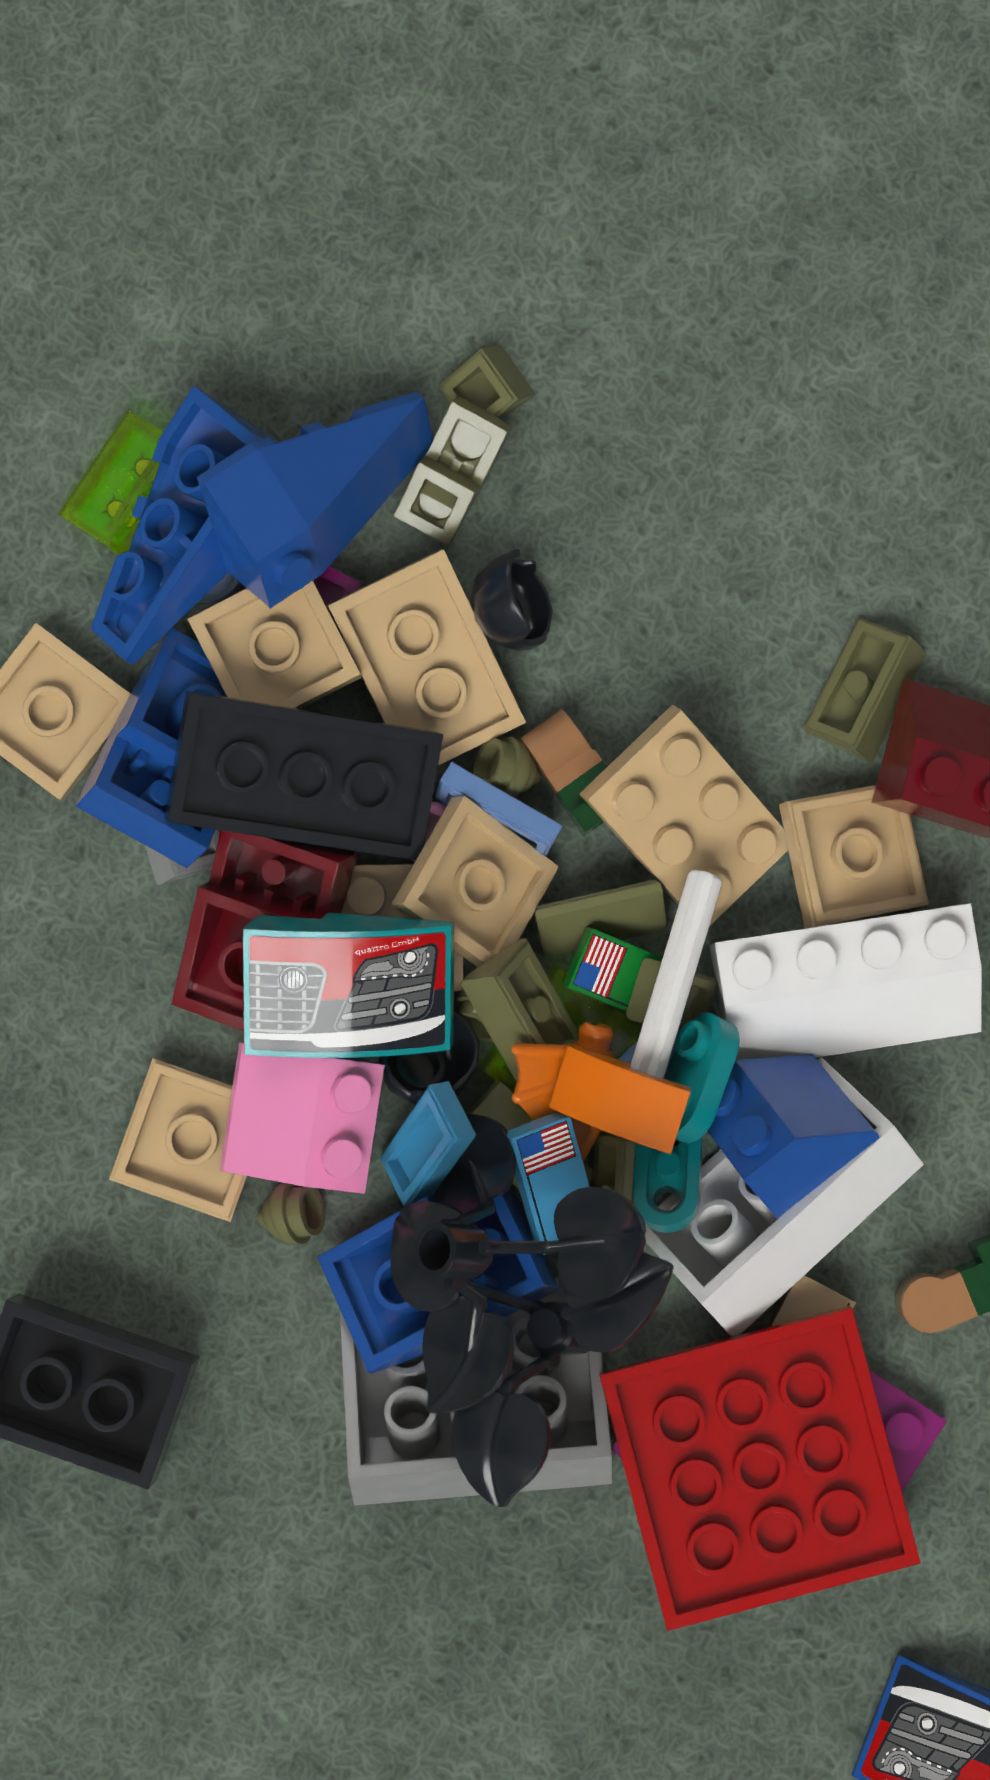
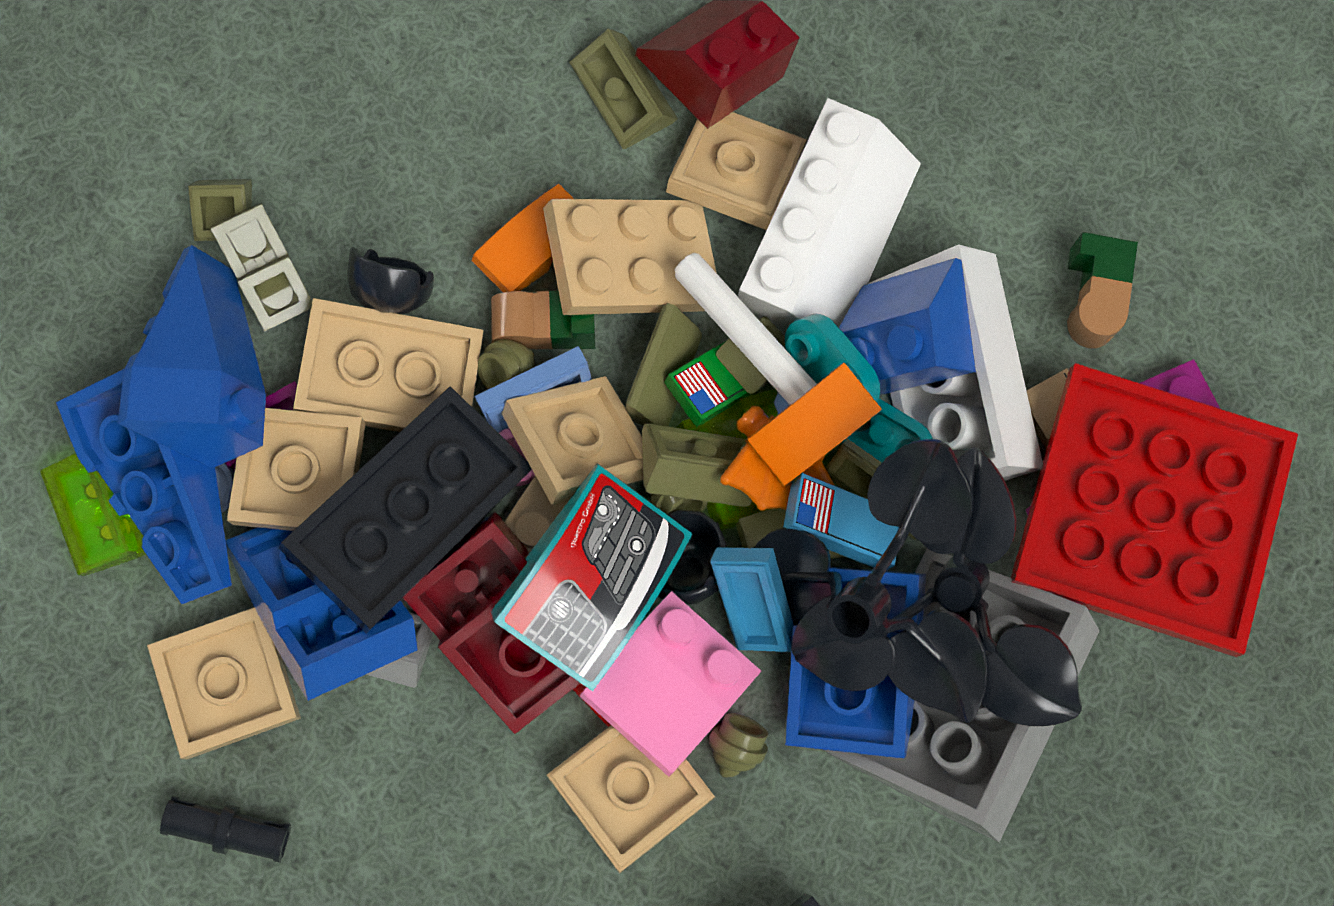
camera: 65 degrees left, 10 degrees down
none -> orange slope [471,184,574,292]

